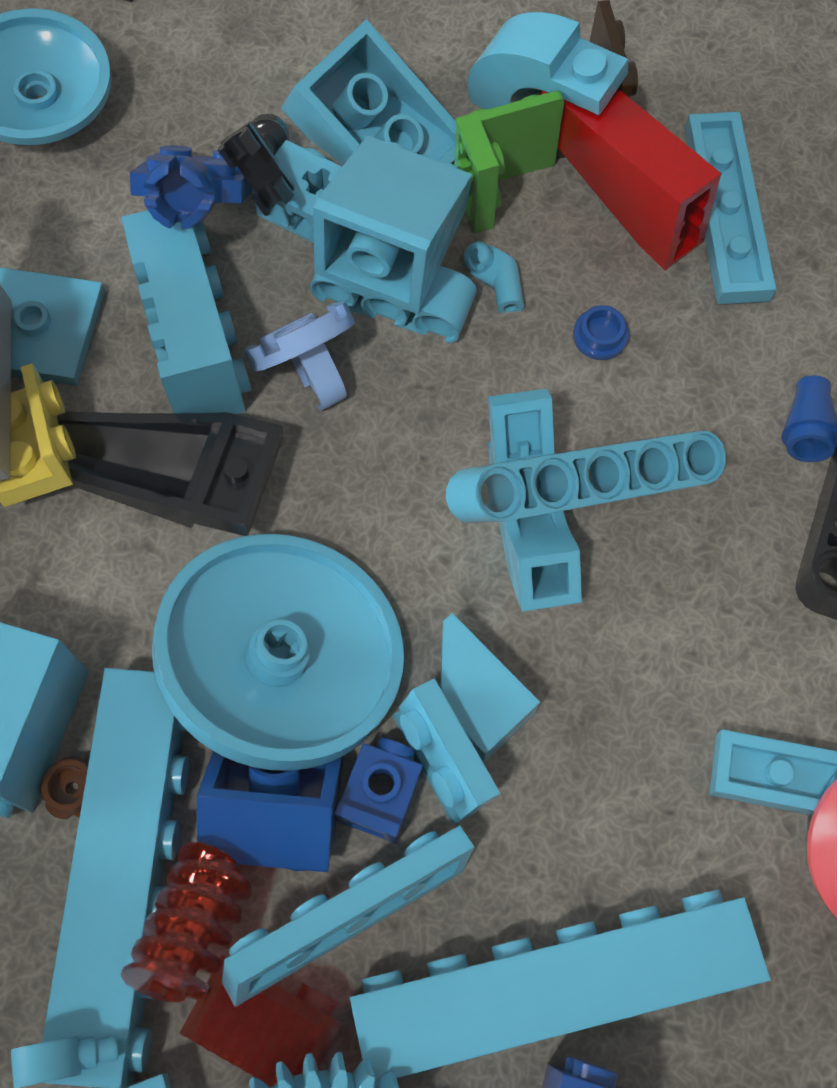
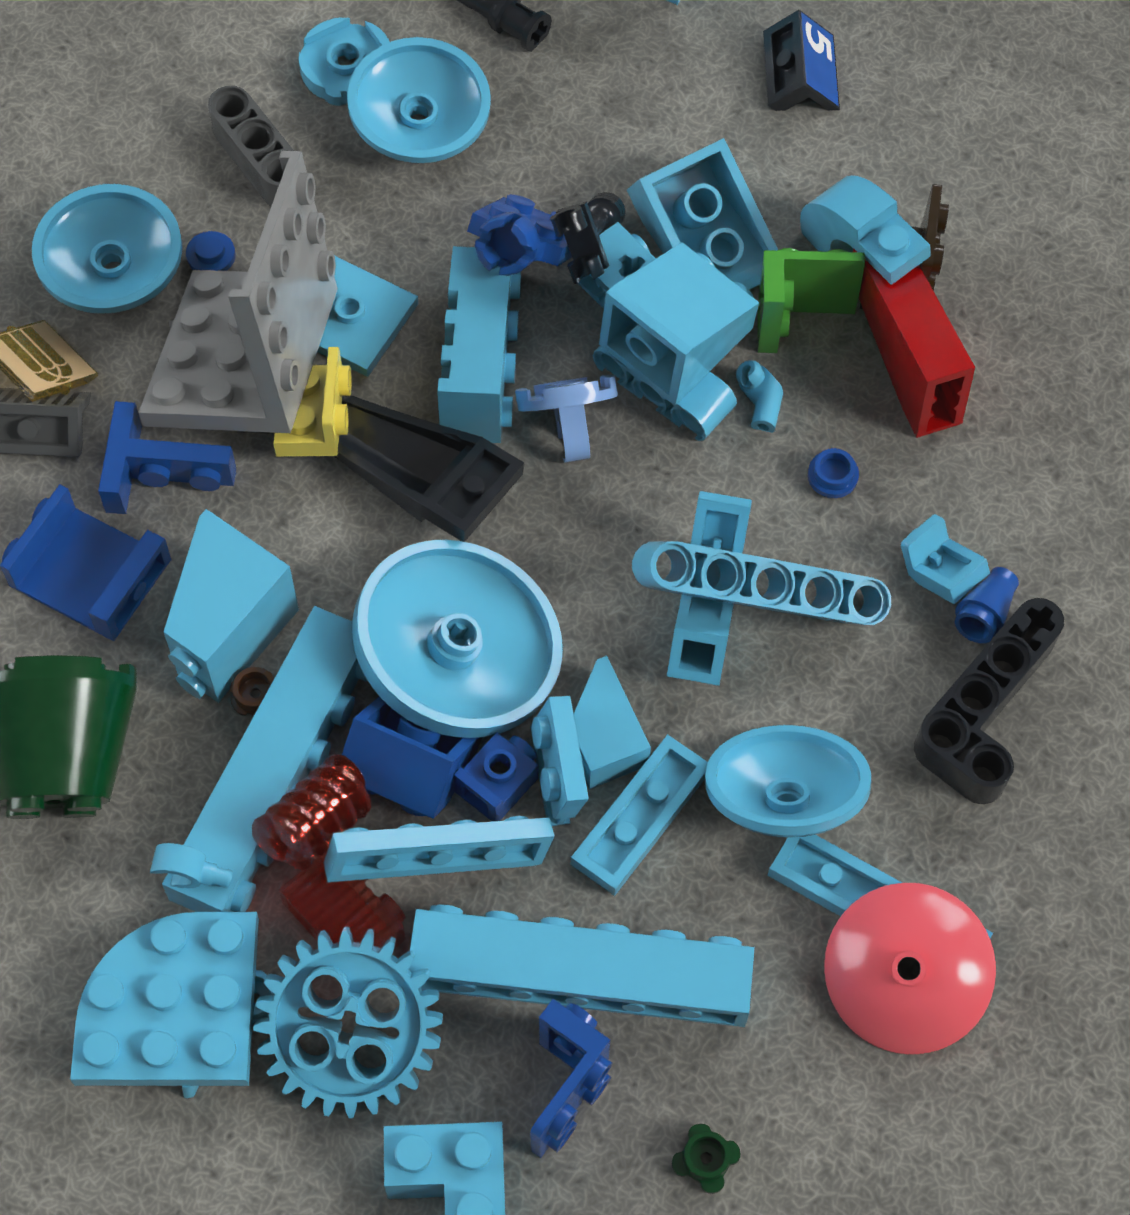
camera: 20 degrees right, 5 degrees down
medium azure plate [684,112,777,305] -> none
none -> medium azure plate [570,734,708,896]
none -> medium azure dish [705,725,871,838]
none -> medium azure bracket [901,514,990,604]

